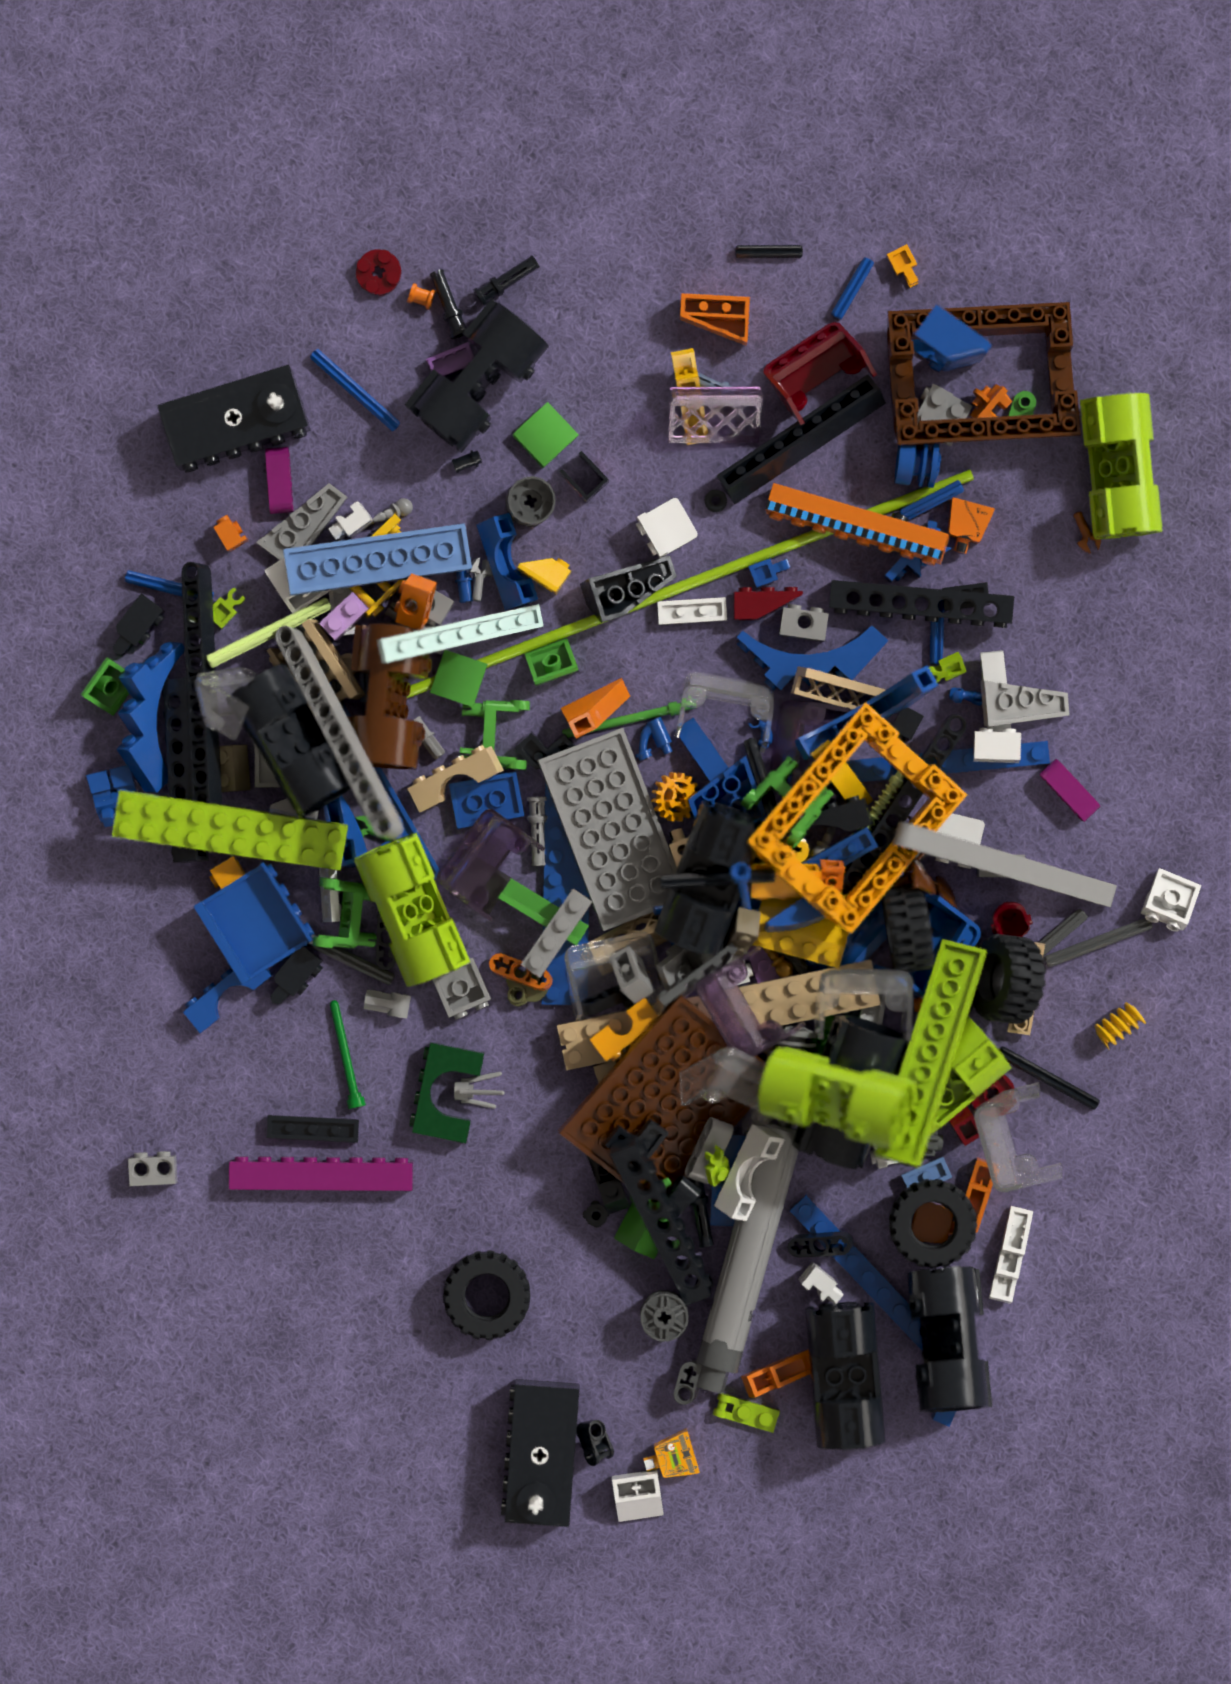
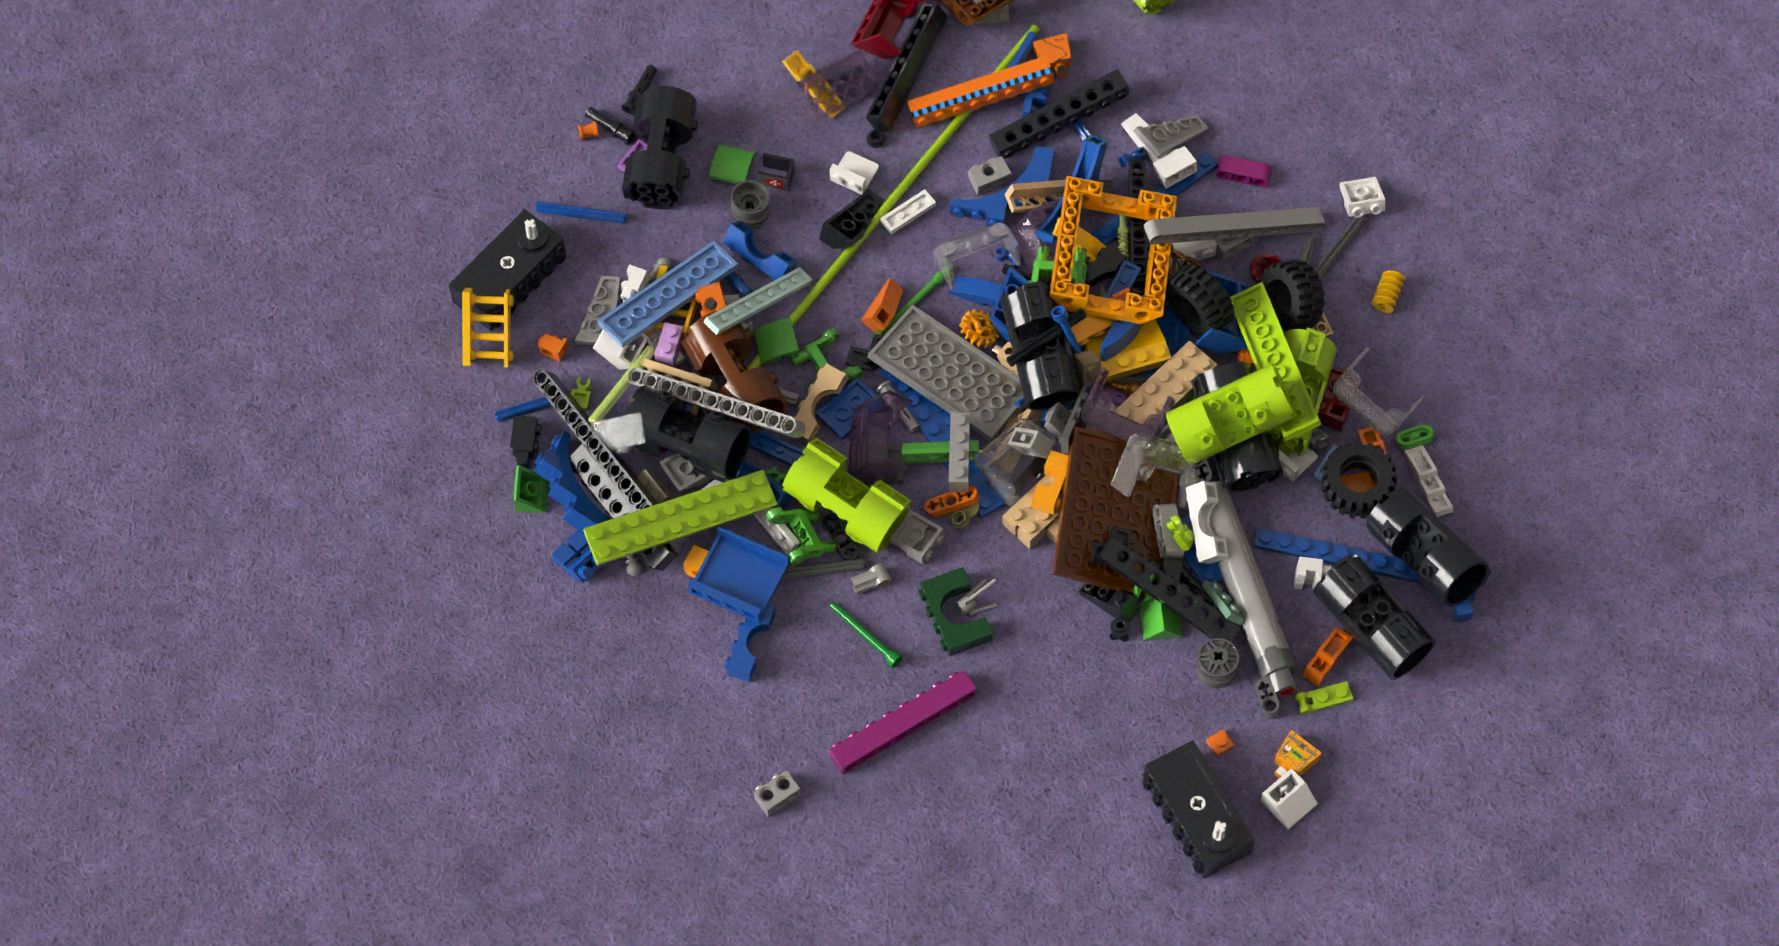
camera: 30 degrees left, 25 degrees down
magenta beam [265,447,294,514] -> none
black plate [266,1115,359,1143] -> none
black hinge [270,946,323,1005] -> none
dark red plate [356,249,402,296] -> none
black tyre [443,1250,531,1340] -> none
black pin [452,450,482,473] -> none
light grey bar [466,558,493,602] -> none
yellow slope [517,558,571,595] -> none
bright green slope [524,638,579,686] -> none
black piece [576,1420,614,1466] -> none
blue plant [635,717,672,761] -> none
orange wedge [680,293,750,346] -> none
dark red slope [734,587,803,621] -> none
blue plate [749,558,790,588] -> none
black beam [787,1231,854,1258] -> none
clear windscreen [814,969,913,1040] -> none
blue wheel [894,443,941,488] -> none
lime plate [929,651,967,683] -> none
black axle [999,1046,1100,1110] -> none
dark orange bar [1073,511,1101,554] -> none
none -> yellow fence [462,288,514,367]
none -> sand green plate [1202,580,1245,625]
none -> orange plate [1206,729,1234,757]
none -> bright green plate [1396,425,1434,450]

